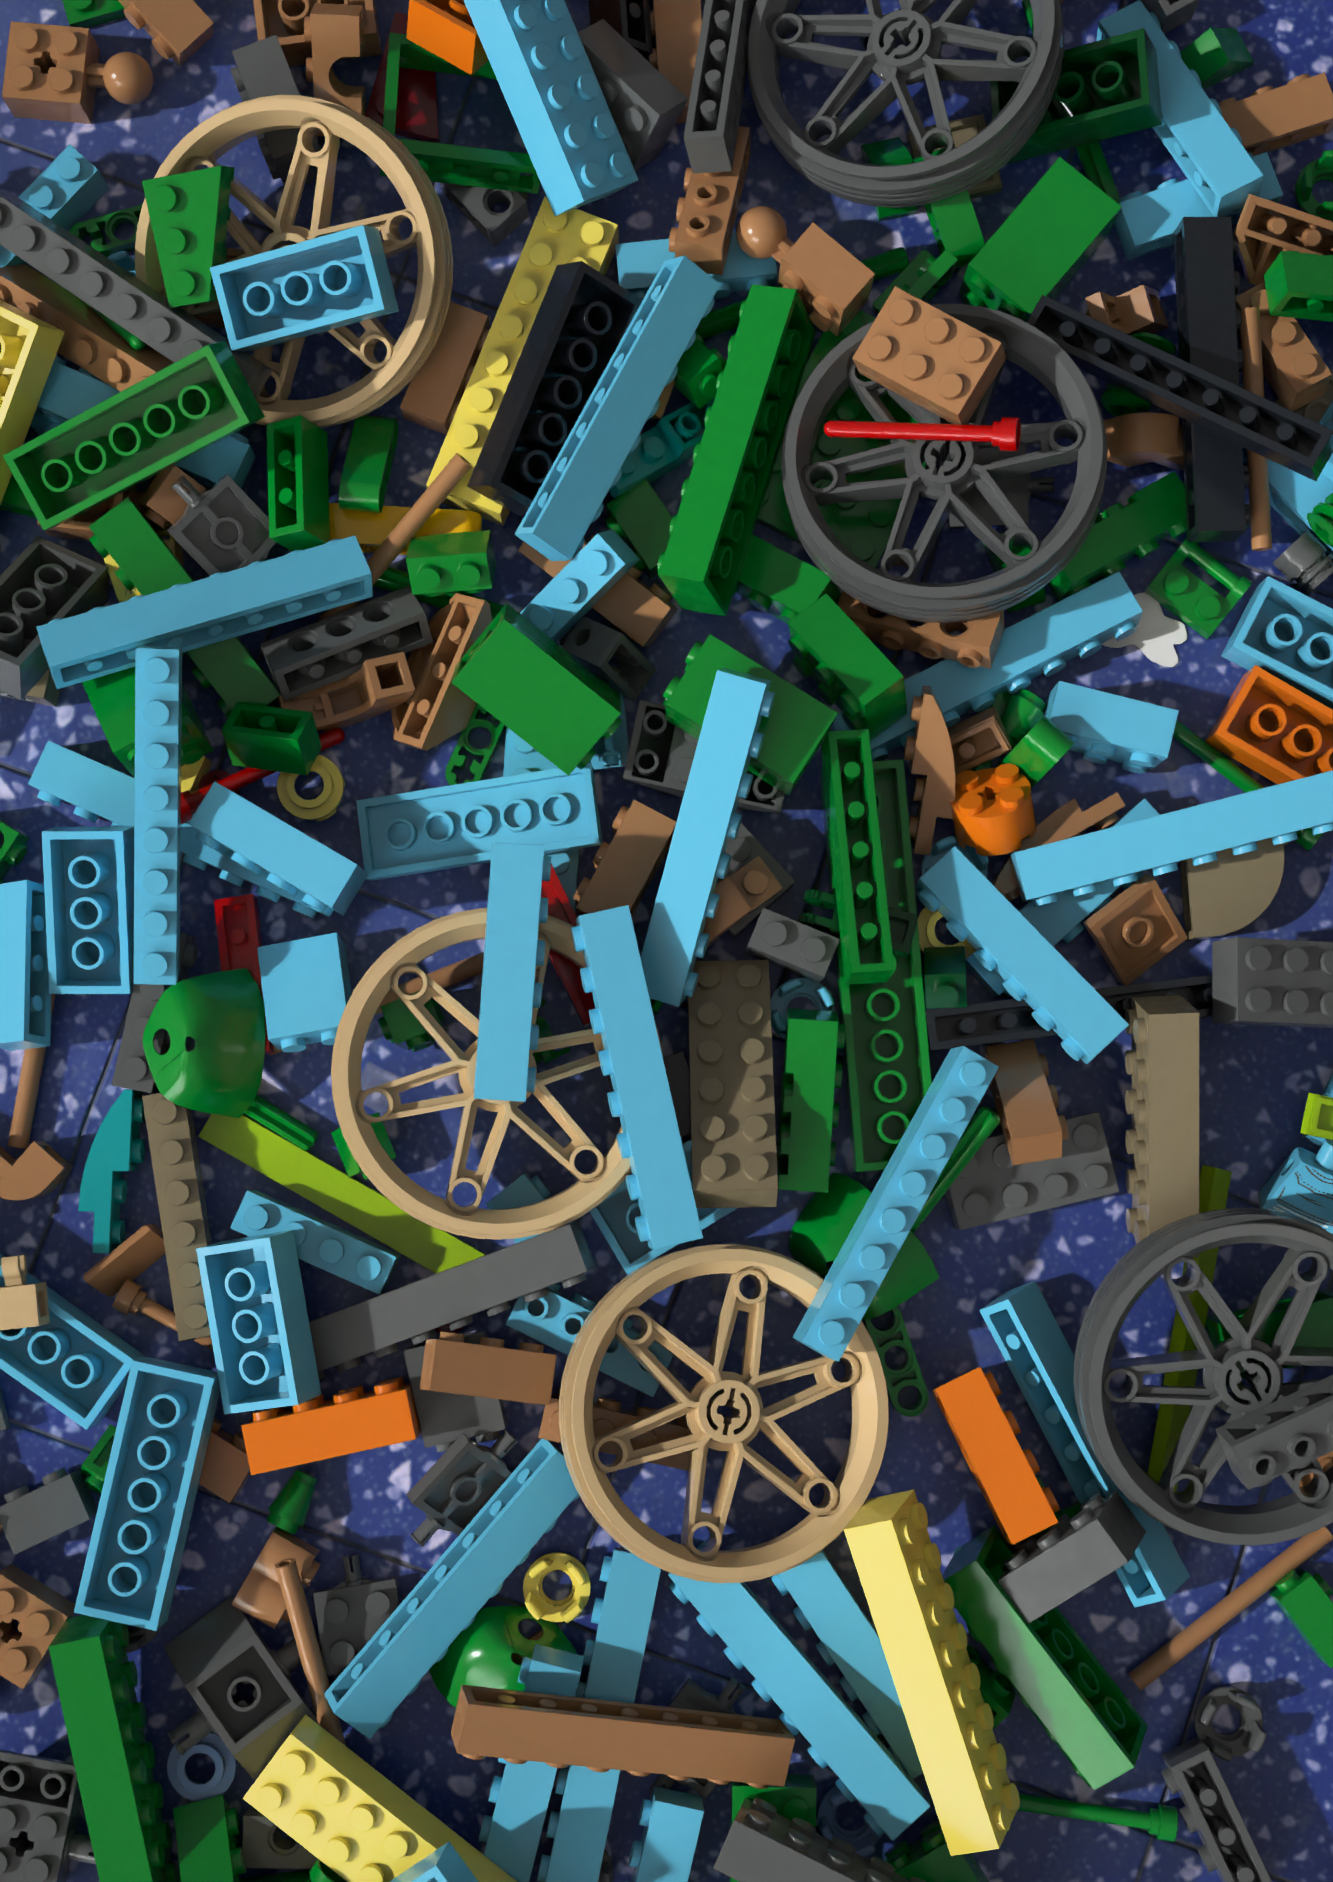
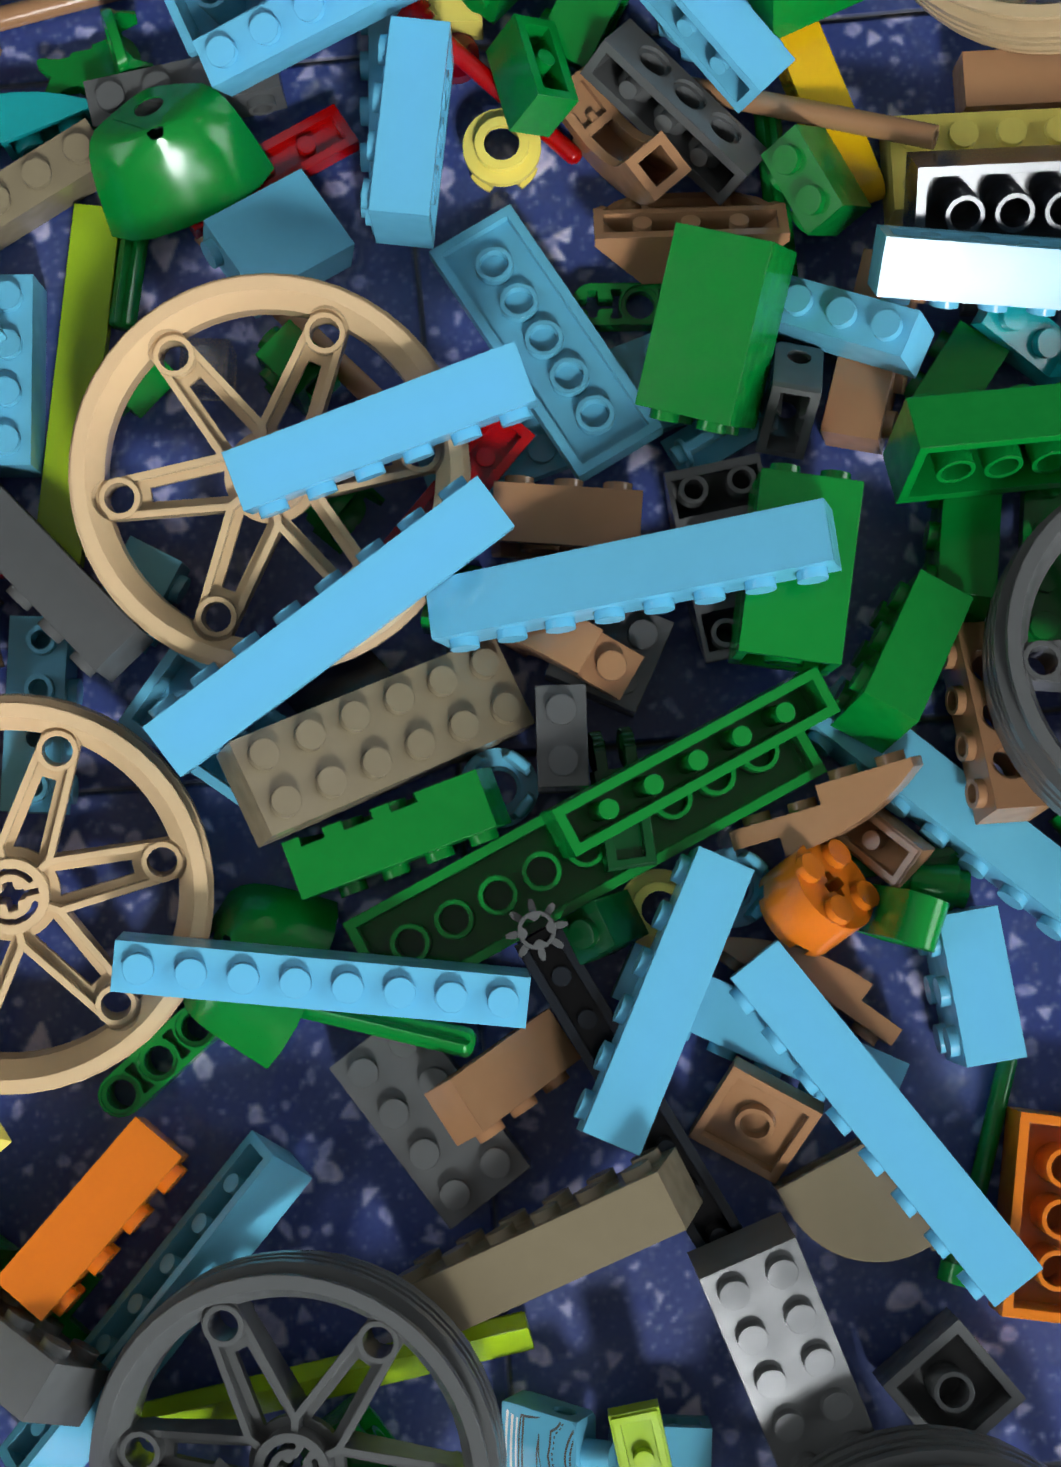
camera: 65 degrees right, 0 degrees up
green beam [339,415,398,514] -> none
none -> green hair [36,7,153,95]
none -> dark grey gear [505,899,568,961]

